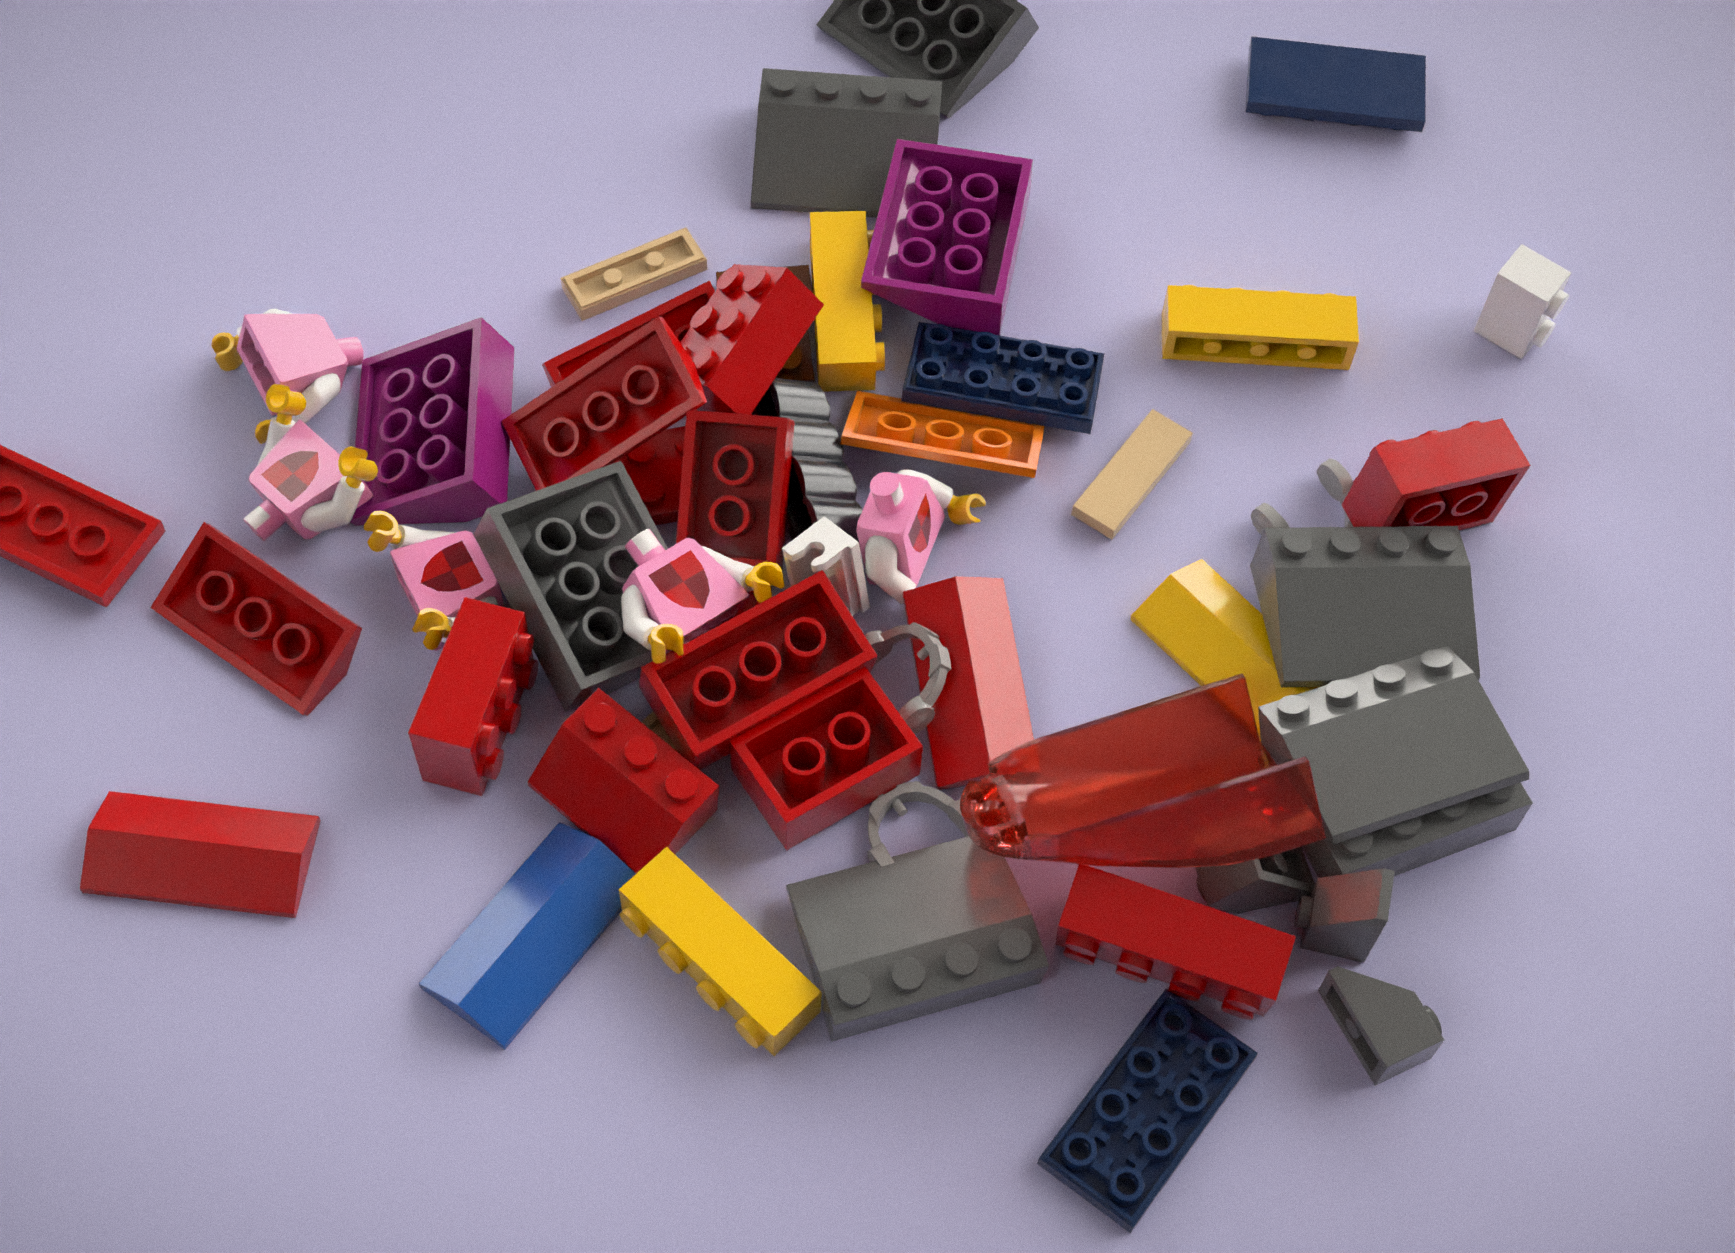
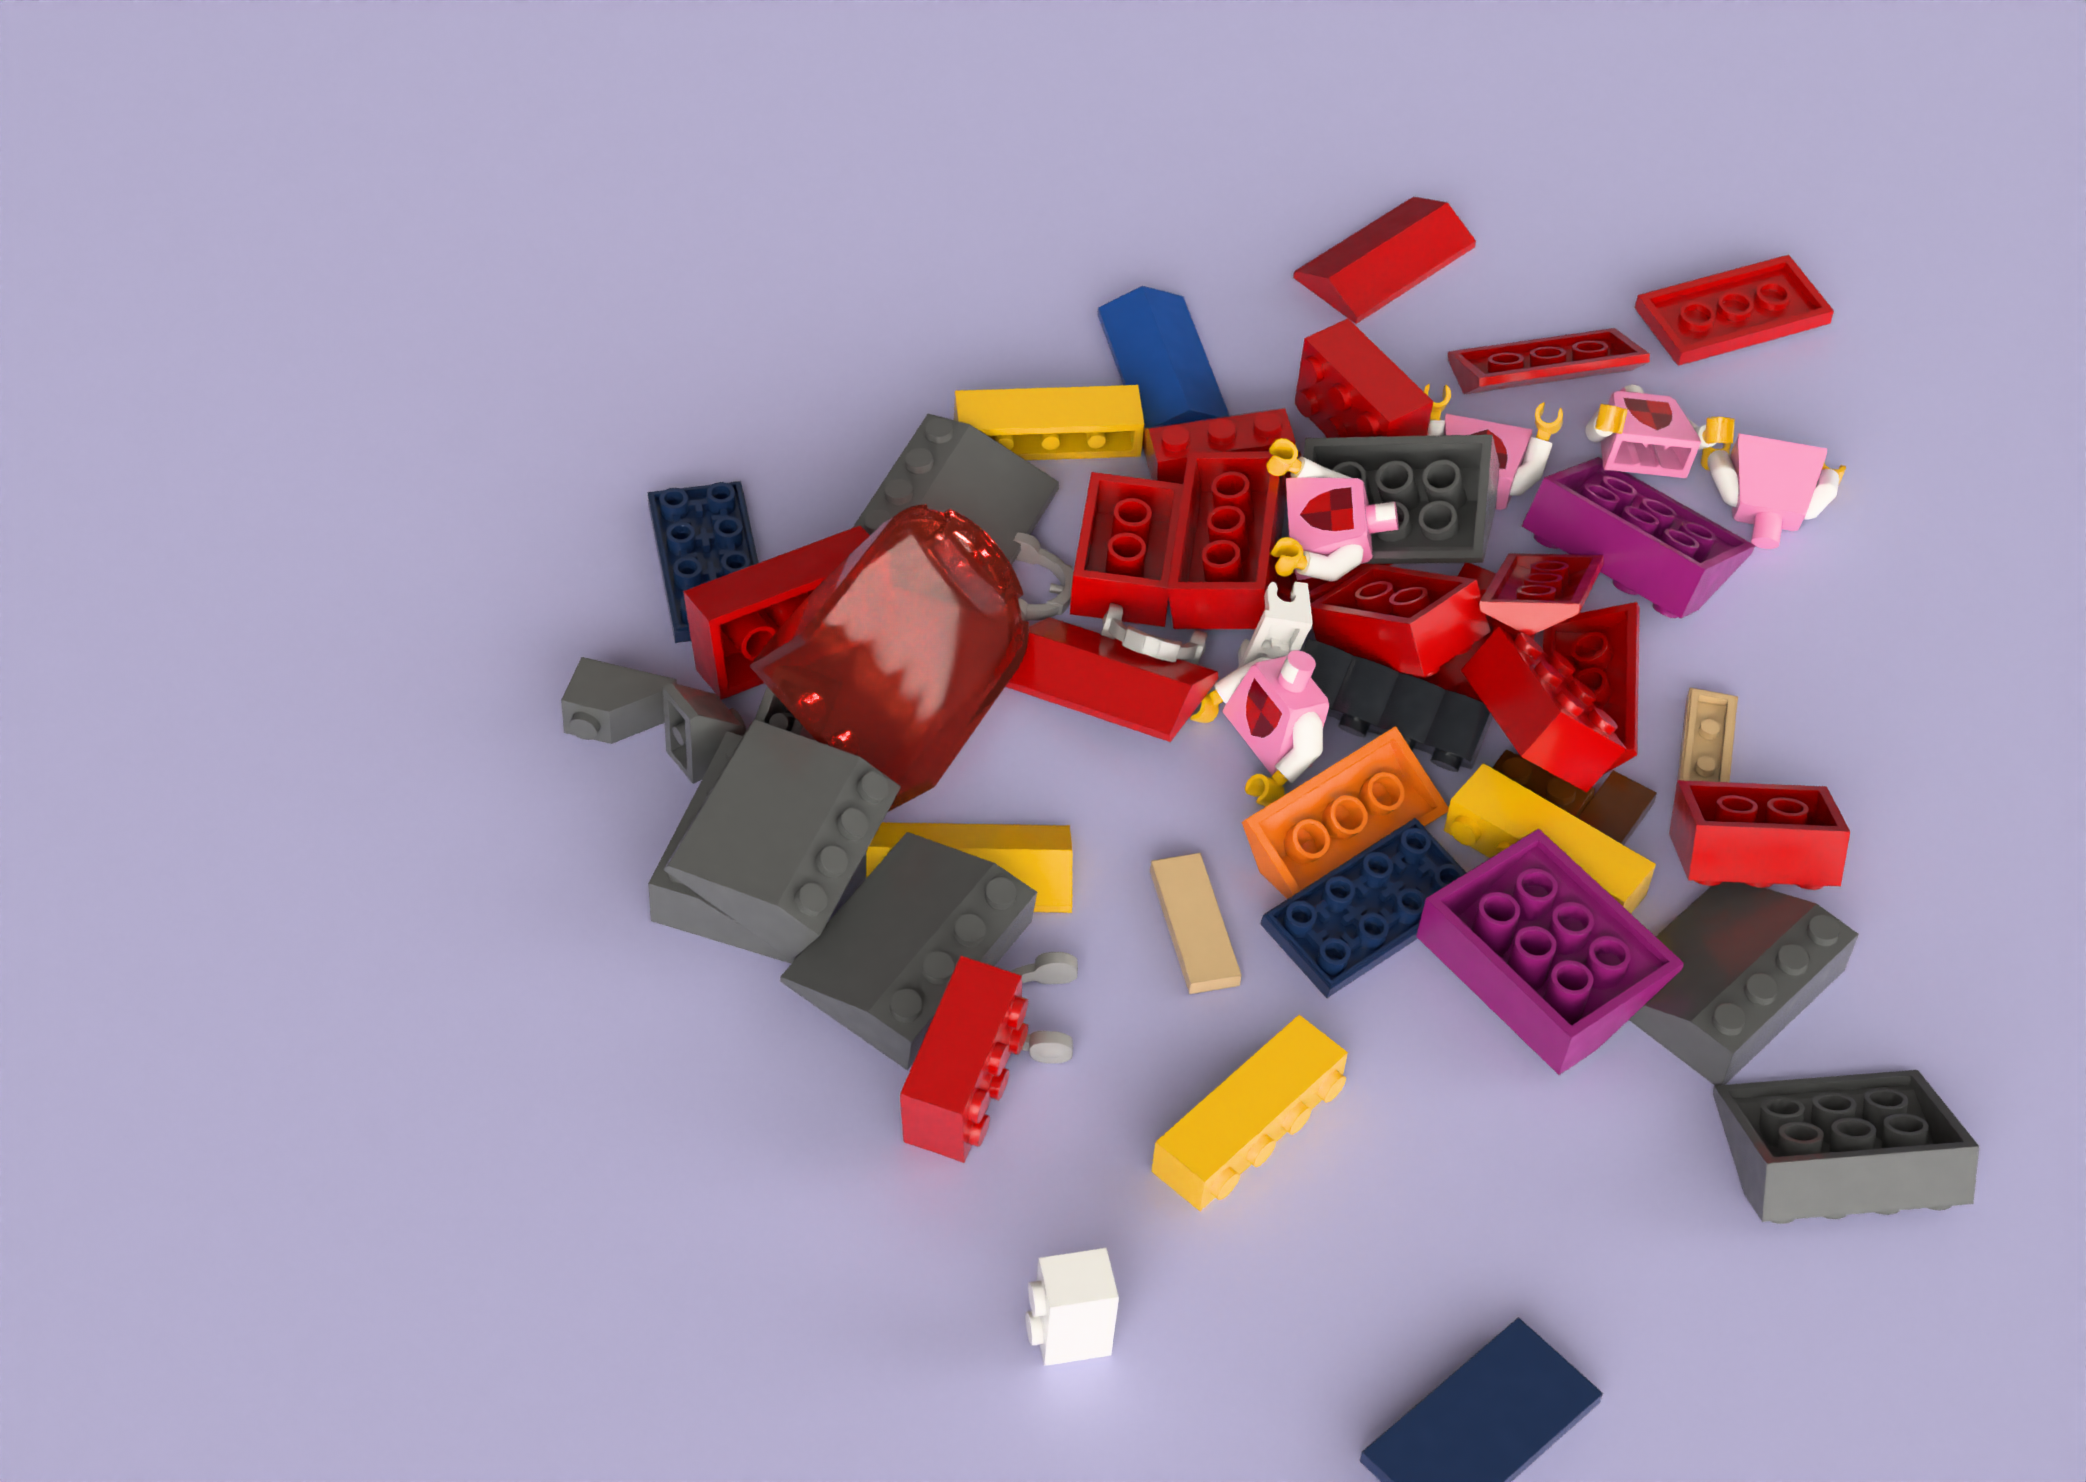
camera: 130 degrees right, 10 degrees down
none -> red brick [1669,780,1850,890]

